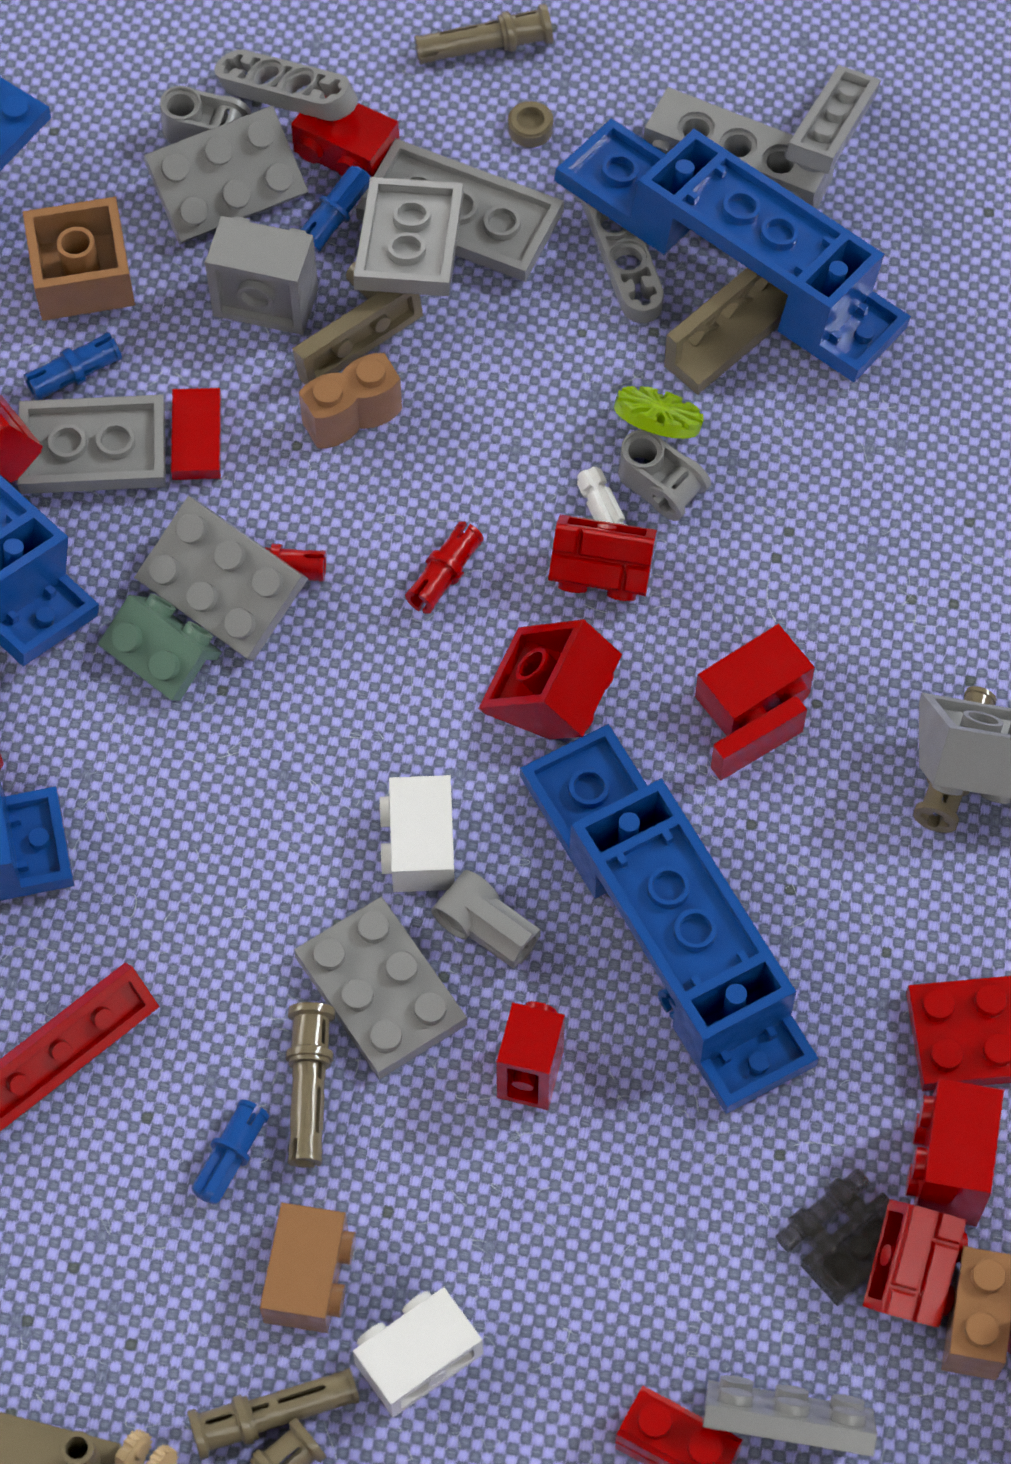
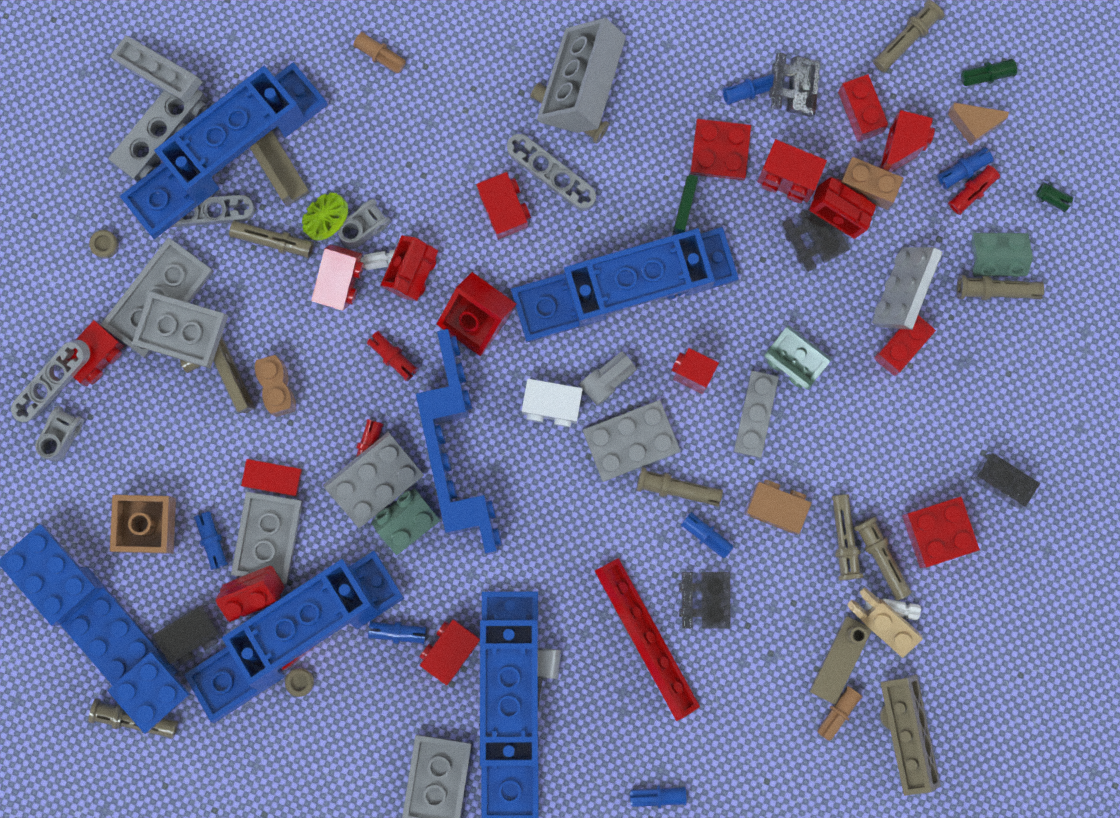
camera: 75 degrees left, 20 degrees up
light grey plate [143,105,309,244] -> none
light grey container [205,216,318,335] -> none
blue axle [300,166,370,253] -> none
white brick [353,1287,483,1418] -> none
dark tan pin [414,3,554,65] -> none
red tile [711,696,807,781] -> none
none -> dark tan pin [229,220,314,259]
none -> brick [311,244,364,311]
none -> medium nougat axle [353,32,406,73]
none -> blue bracket [416,329,502,555]
none -> light grey beam [507,134,596,211]
none -> dark green tile [672,174,698,236]
none -> clear smoke plate [679,572,730,629]
none -> light grey plate [733,371,779,458]
none -> bracket [764,325,832,390]

